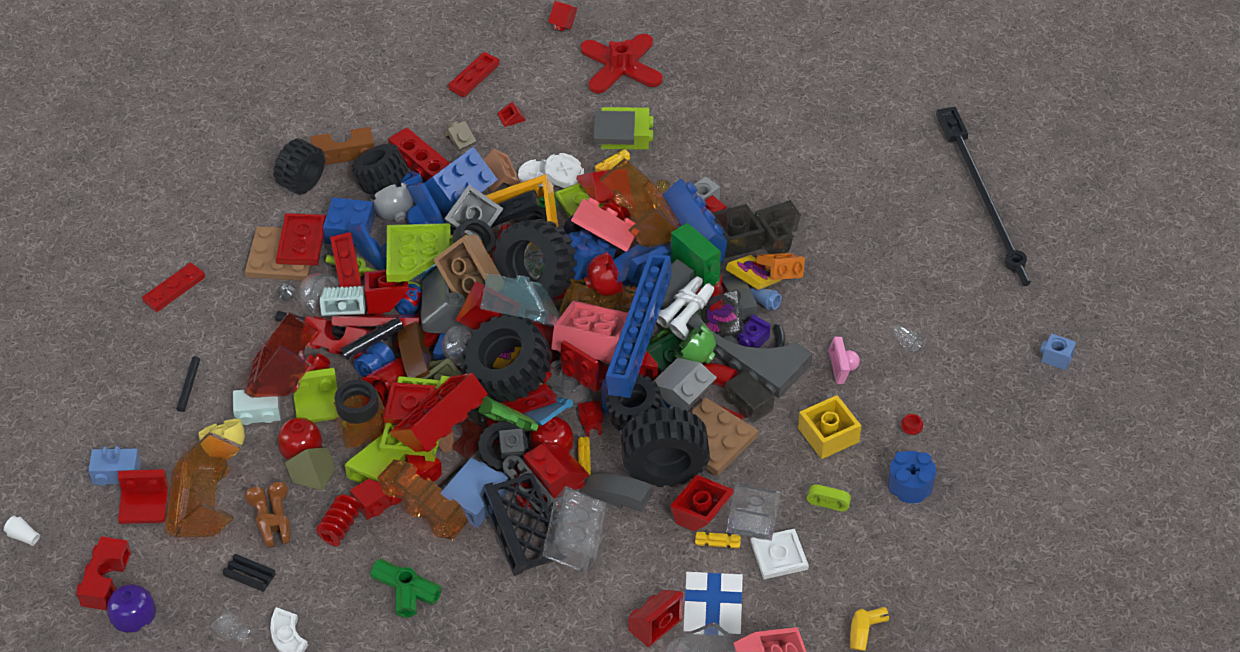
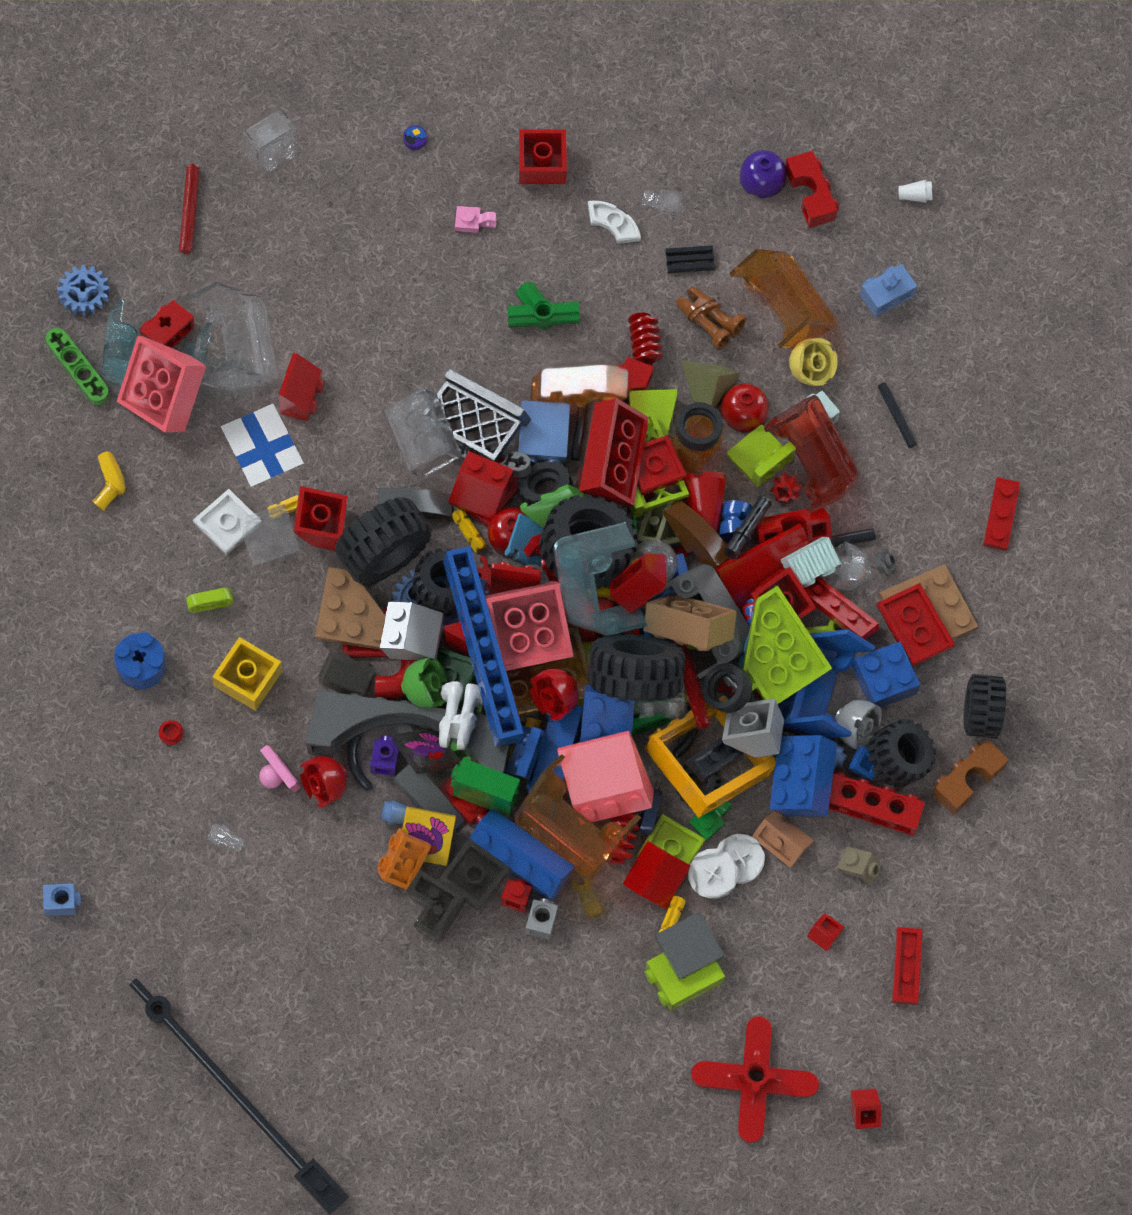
camera: 145 degrees right, 20 degrees up
red bracket [118,469,169,524] -> none
dark grey brick [499,428,524,459] -> none
none -> red cylinder [300,756,347,808]

